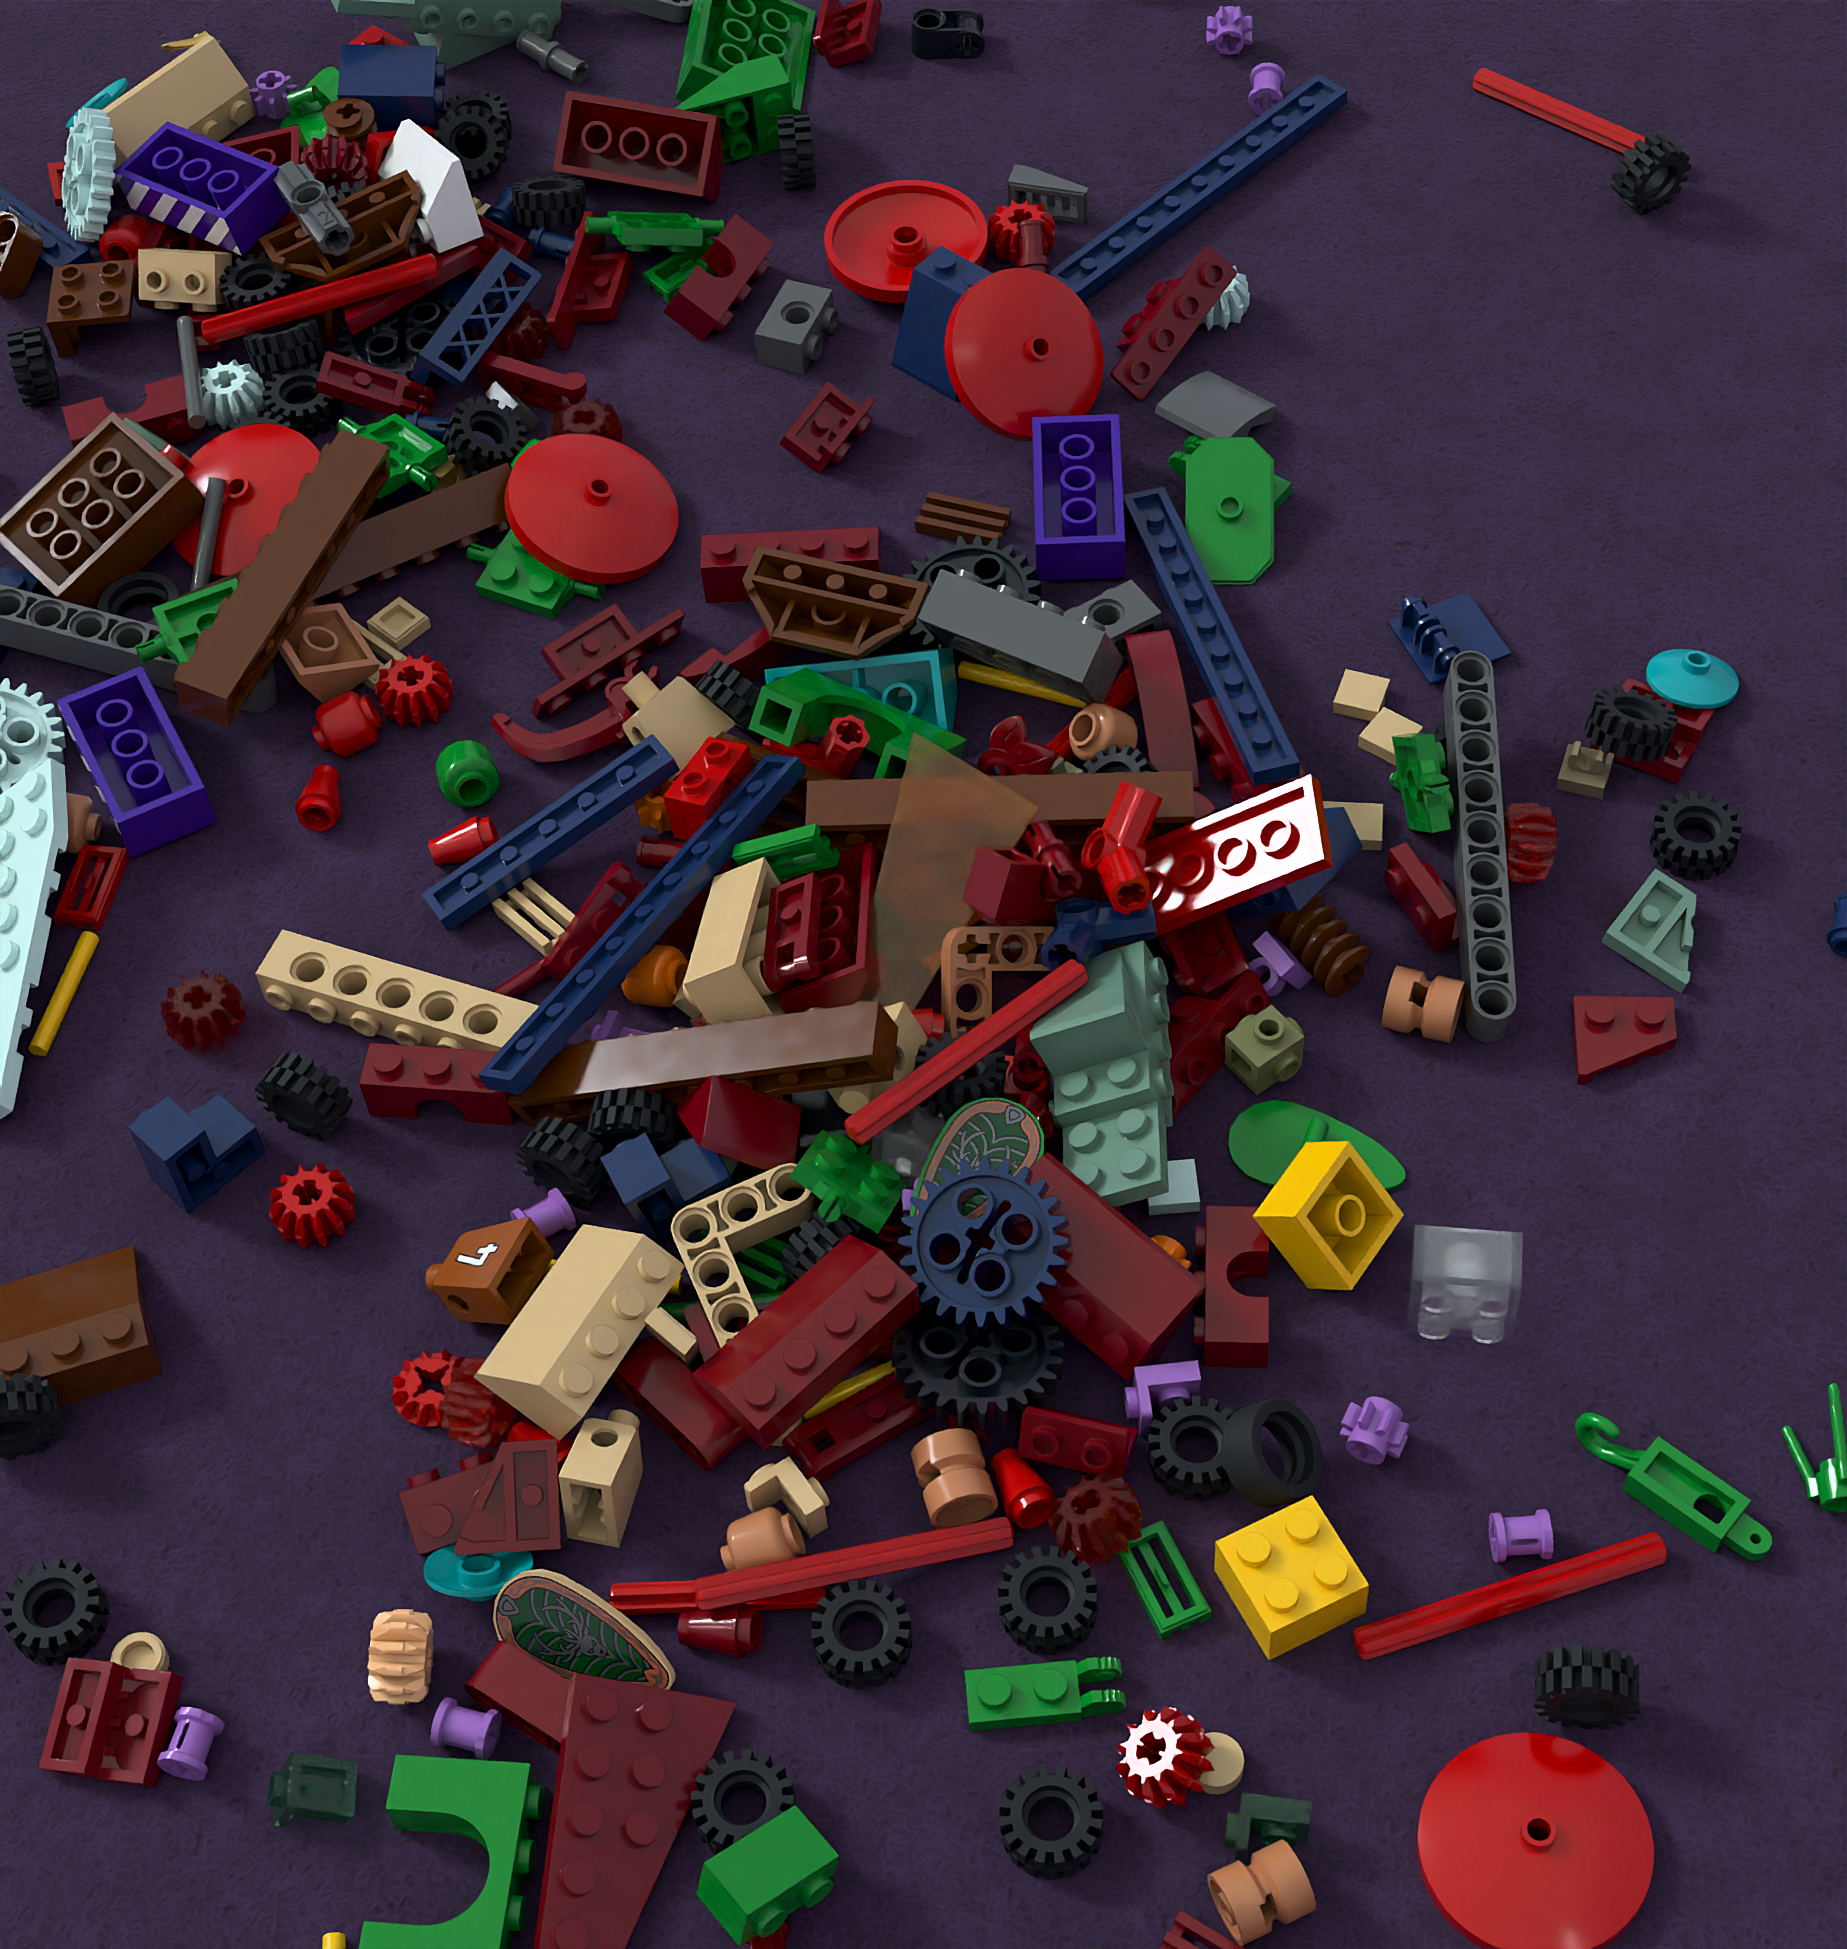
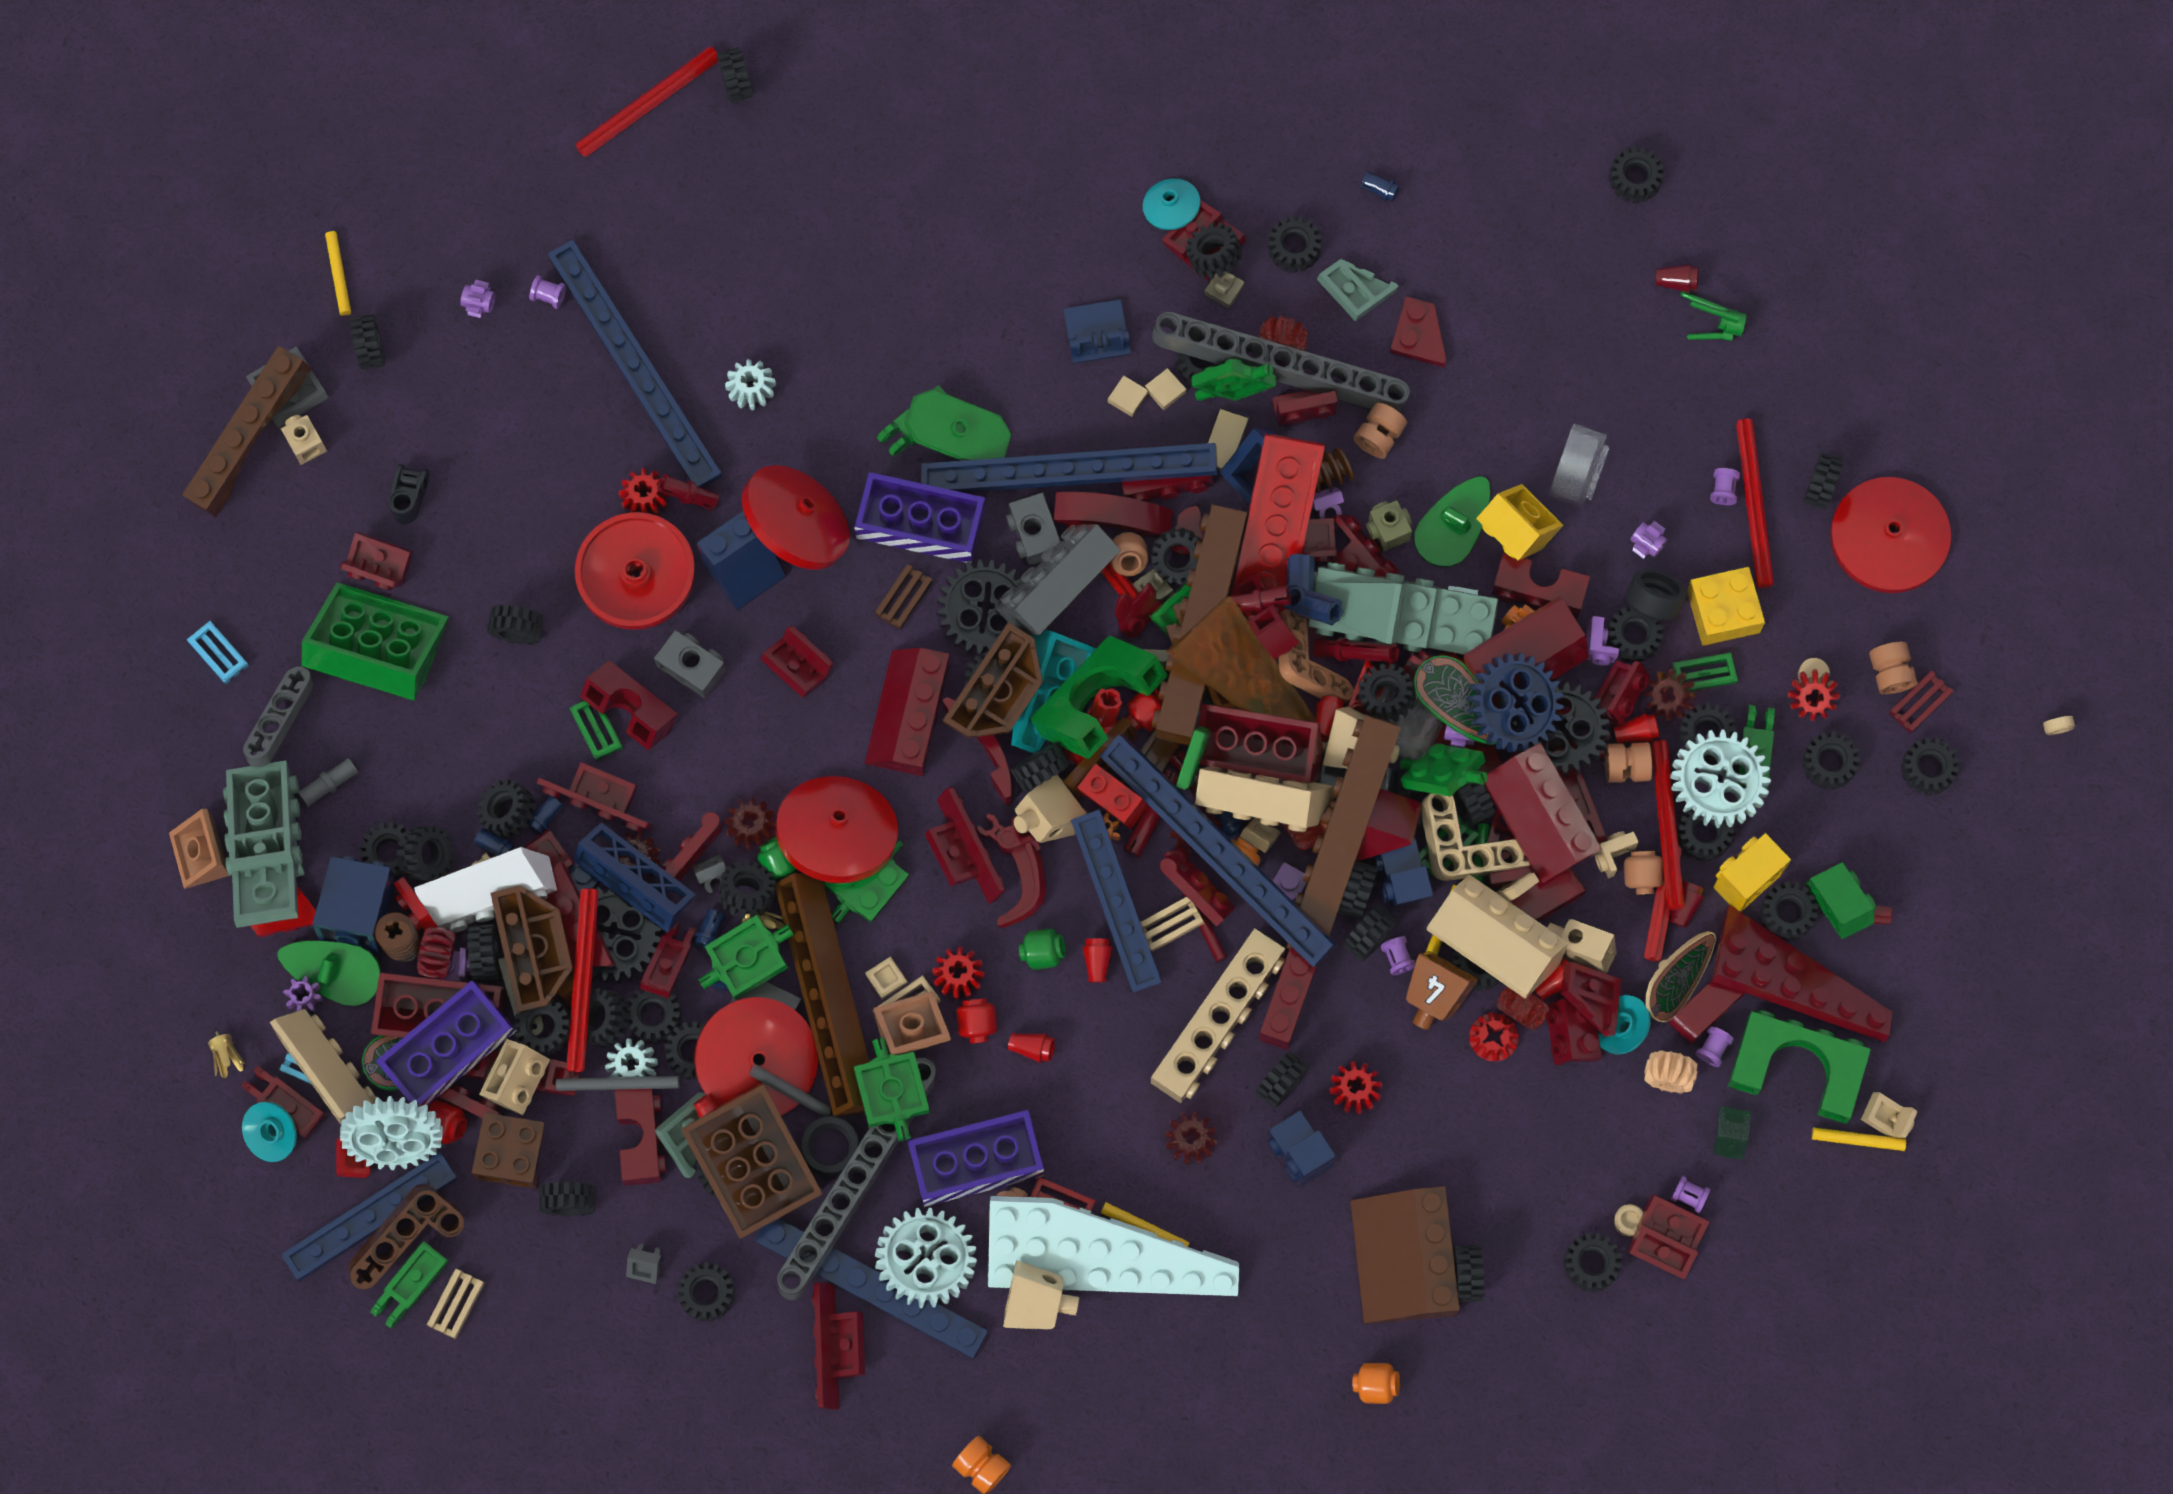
camera: 80 degrees left, 20 degrees up
reddish brown brick [173,429,390,727] -> none
dark grey piece [273,160,355,257] -> none
dark red slope [553,90,724,203] -> none
green plate [585,211,724,252] -> none
green slope [675,54,794,163] -> none
dark red plate [763,872,823,993] -> none
red axle [844,959,1089,1145] -> none
dark grey slope [1008,164,1089,224] -> none
red piece [1081,781,1163,915] -> none
dark red bracket [1110,246,1237,401] -> none
dark grey slope [1154,370,1277,440] -> none
clear green bracket [1225,1792,1312,1865] -> none
green piece [1575,1412,1772,1561] -> none
none -> light aqua gear [1670,730,1771,828]
none -> yellow brick [1713,833,1791,912]

